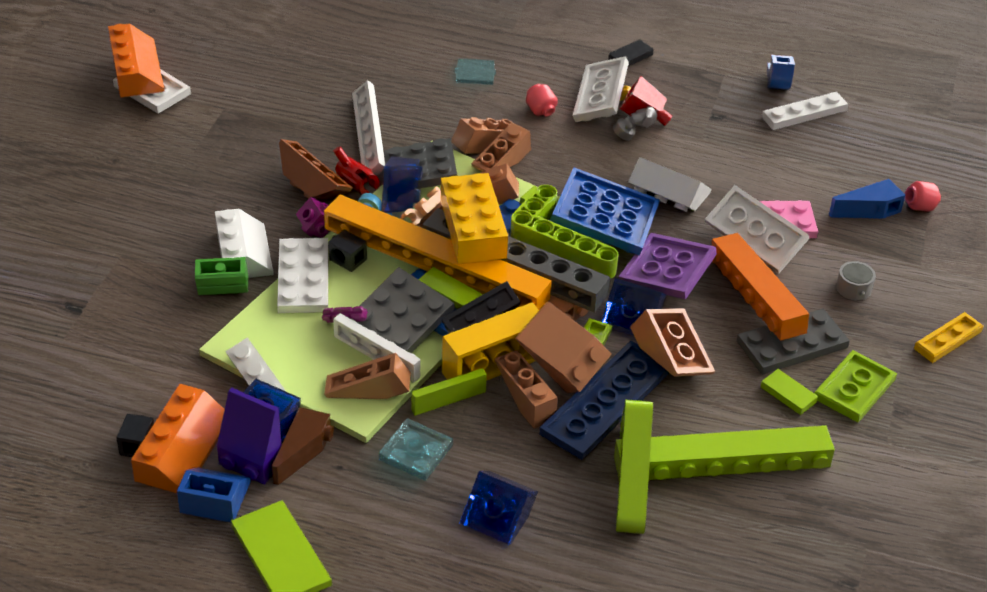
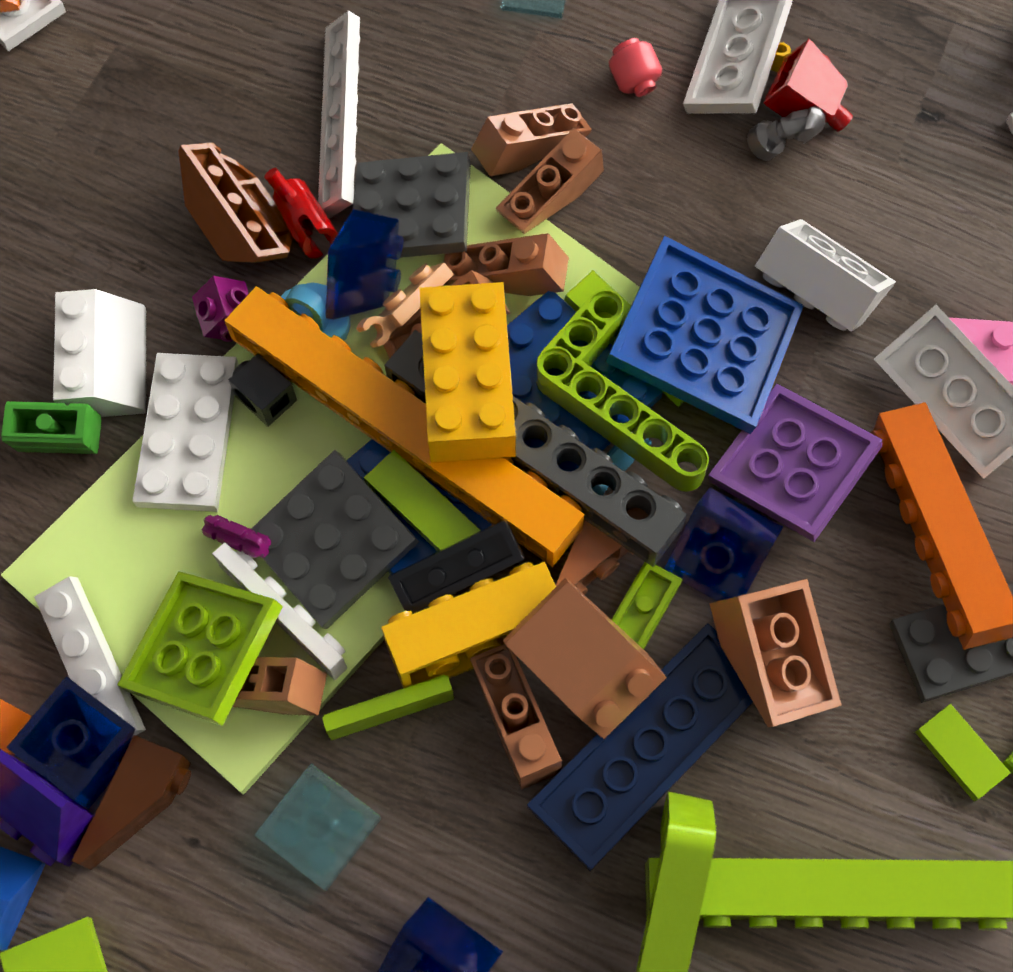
camera: 10 degrees right, 25 degrees up
none -> lime plate [117,571,283,726]

